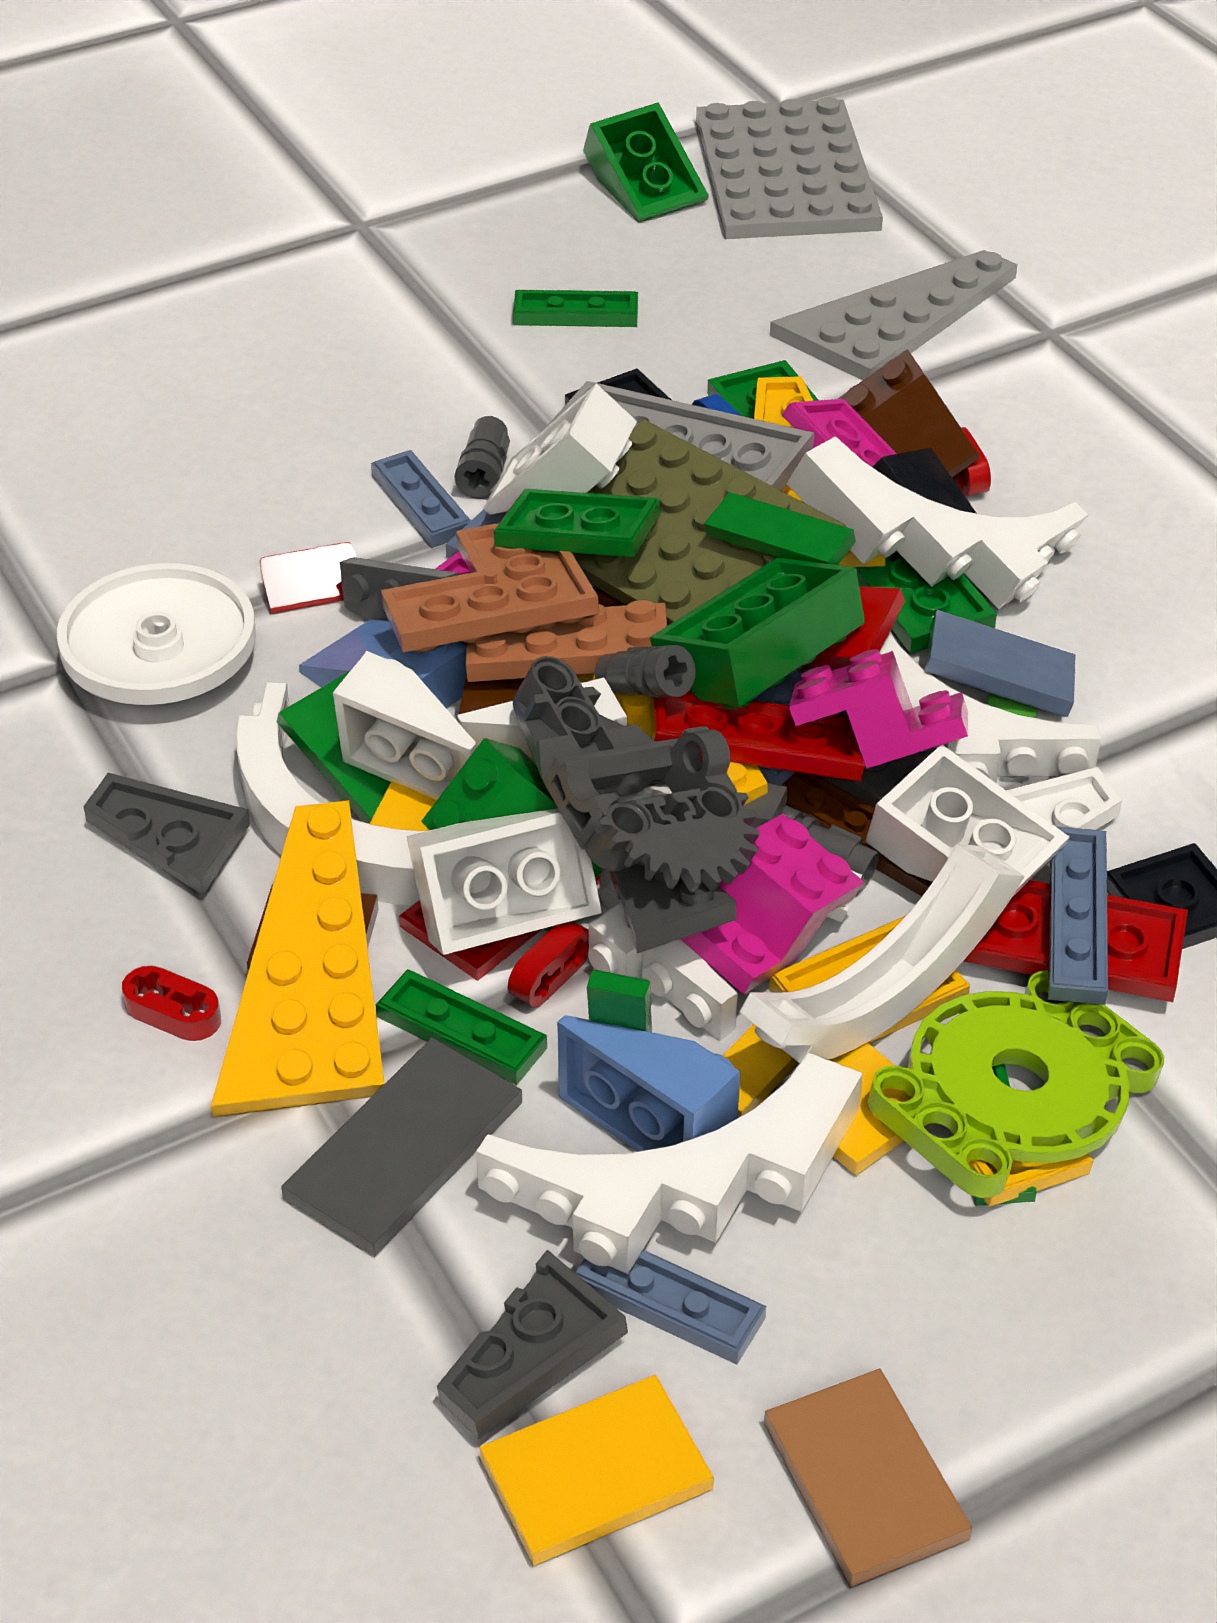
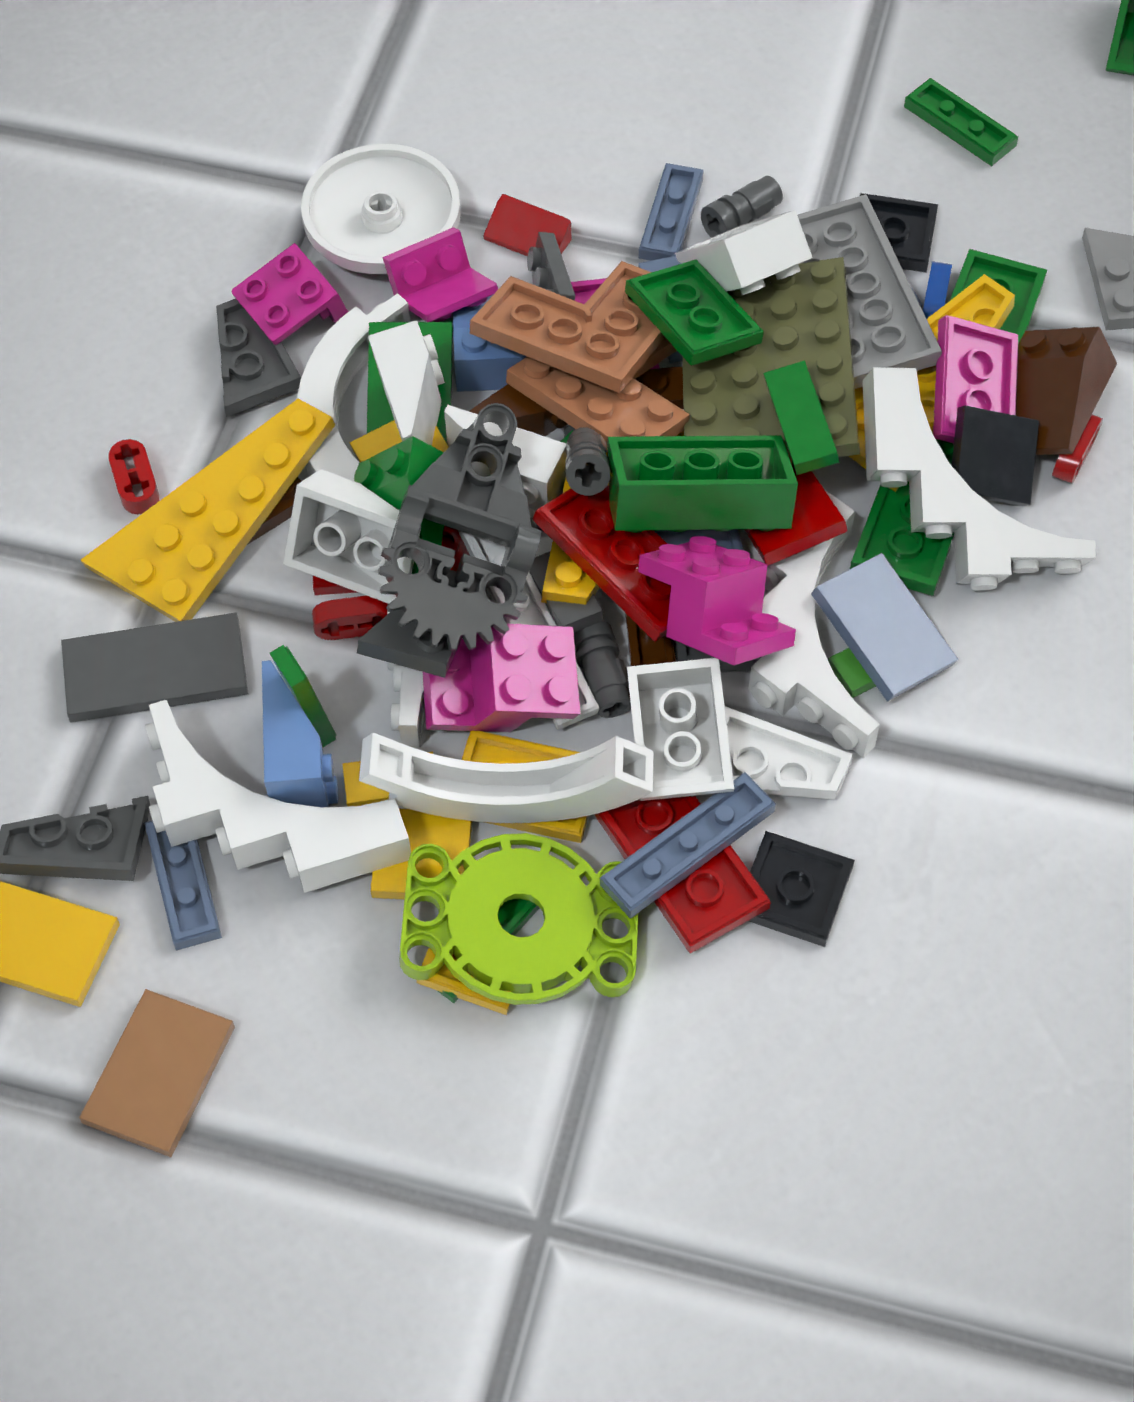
camera: 45 degrees right, 15 degrees up
green tile [375,969,548,1085] -> none
none -> dark pink bracket [231,243,348,345]
none -> dark pink bracket [382,227,498,322]

